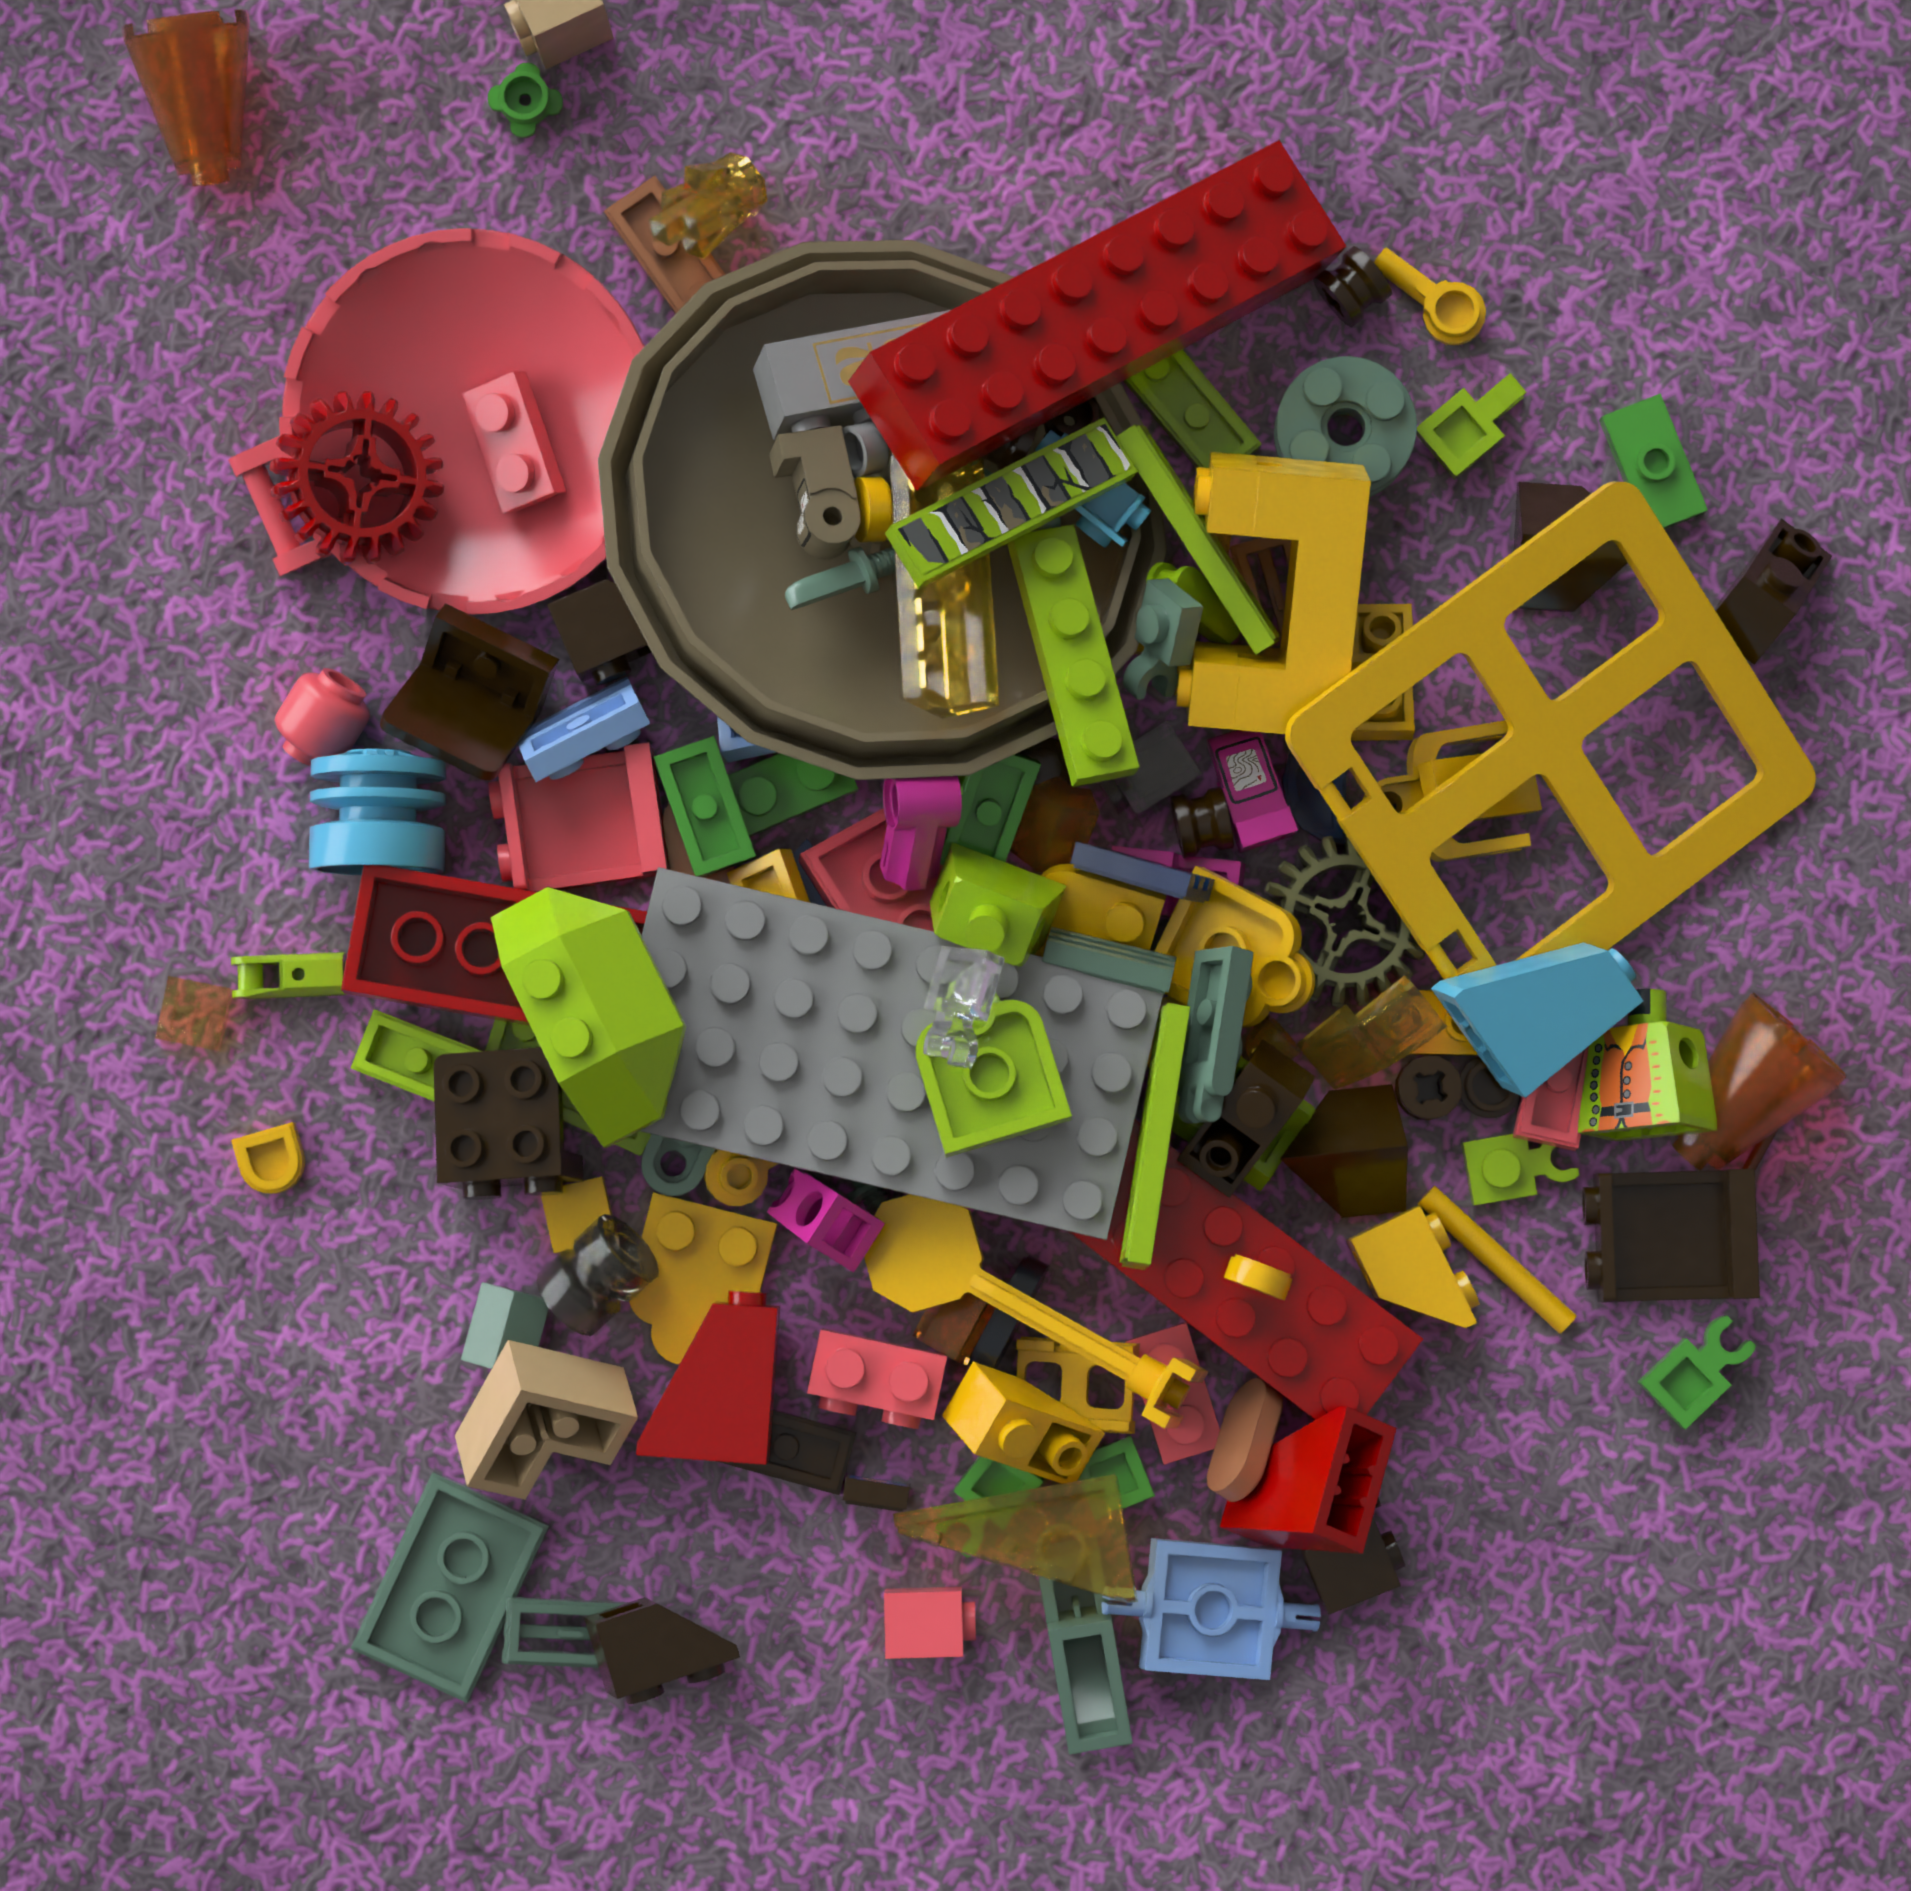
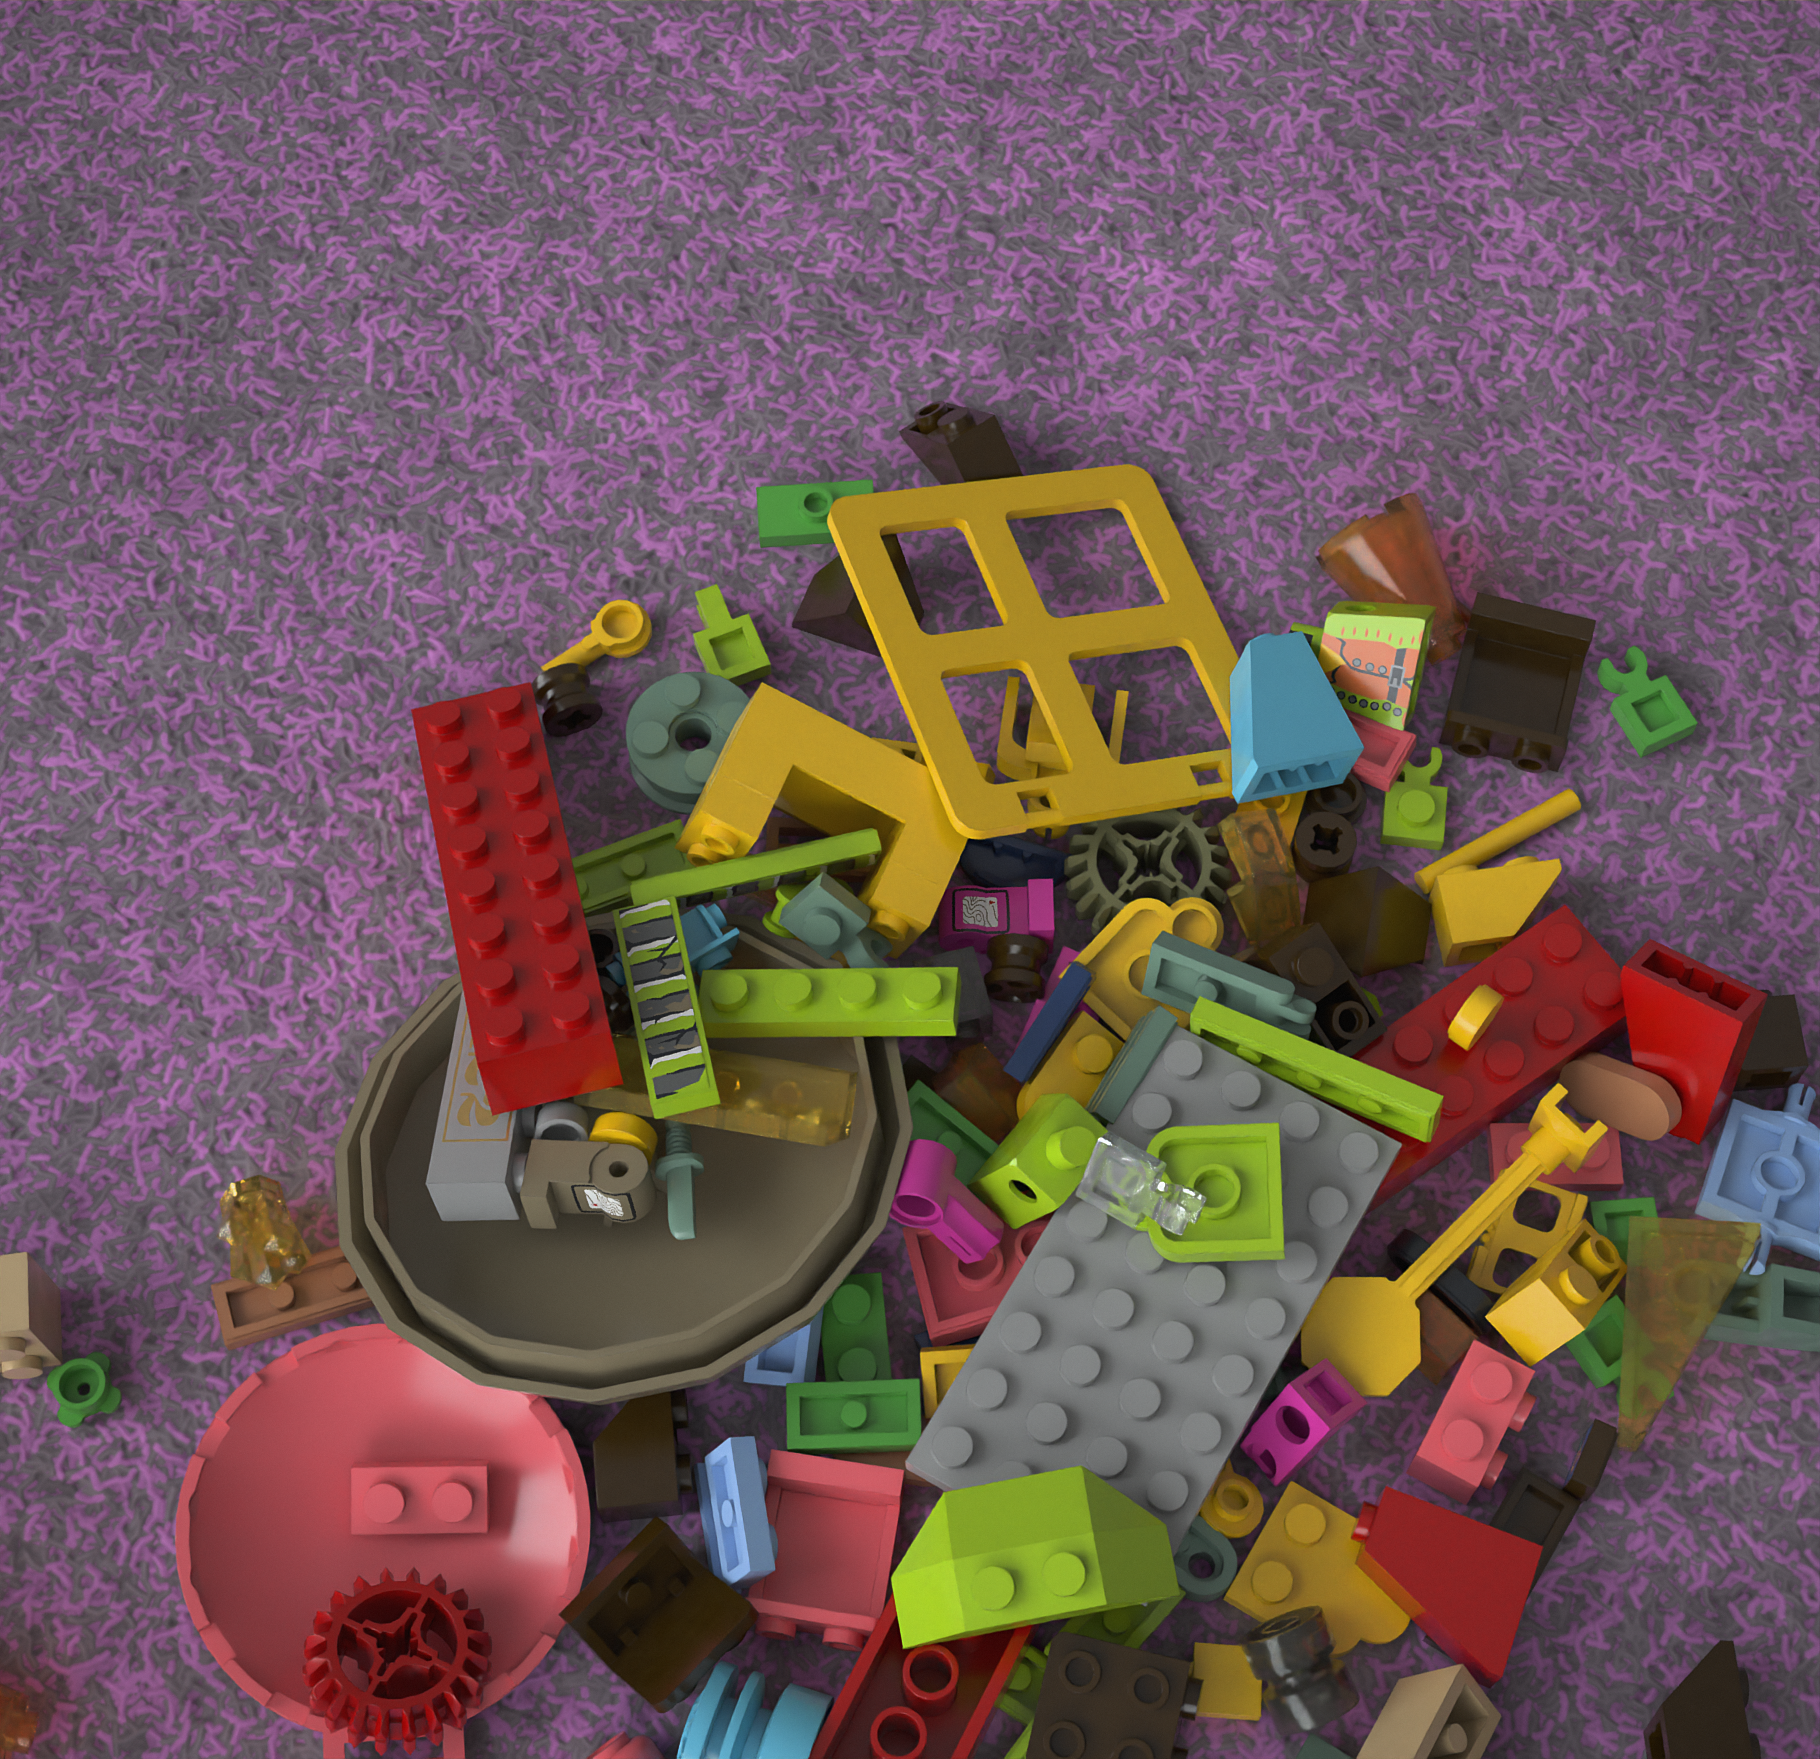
camera: 75 degrees left, 20 degrees down
coral brick [884,1587,976,1659] -> none

